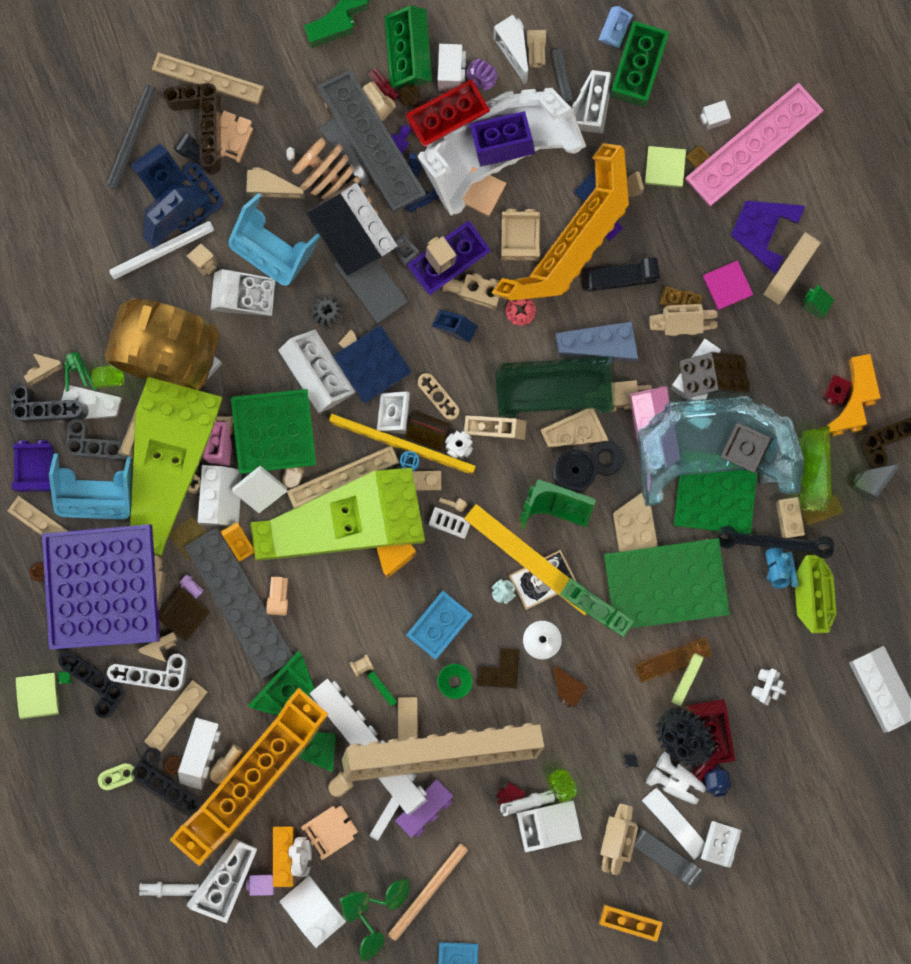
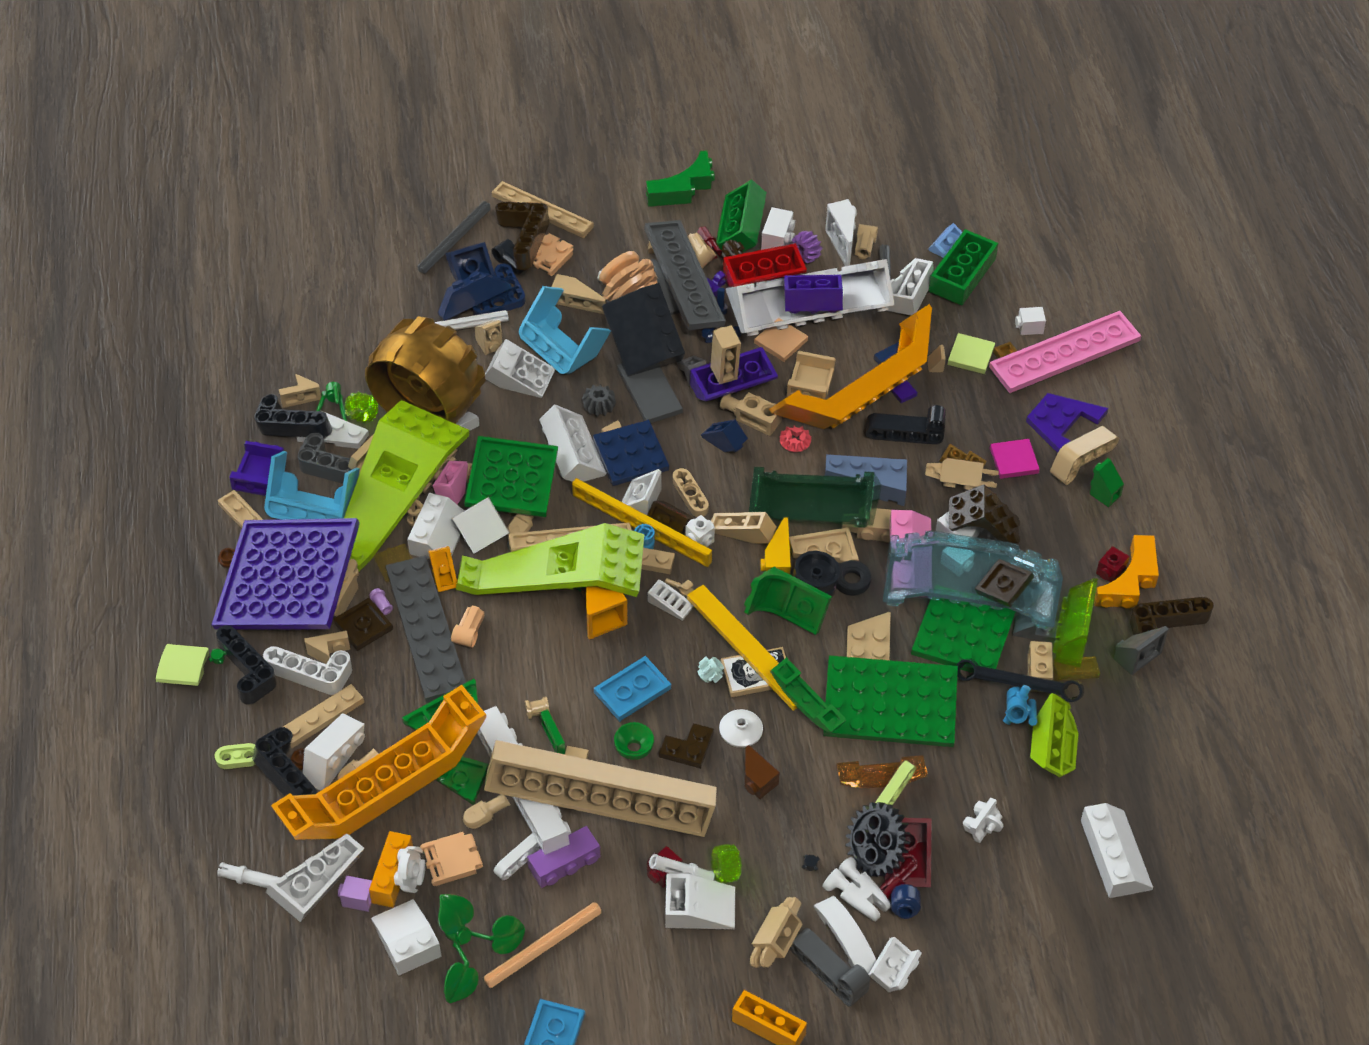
camera: 10 degrees right, 30 degrees down
none -> yellow slope [760,518,791,574]

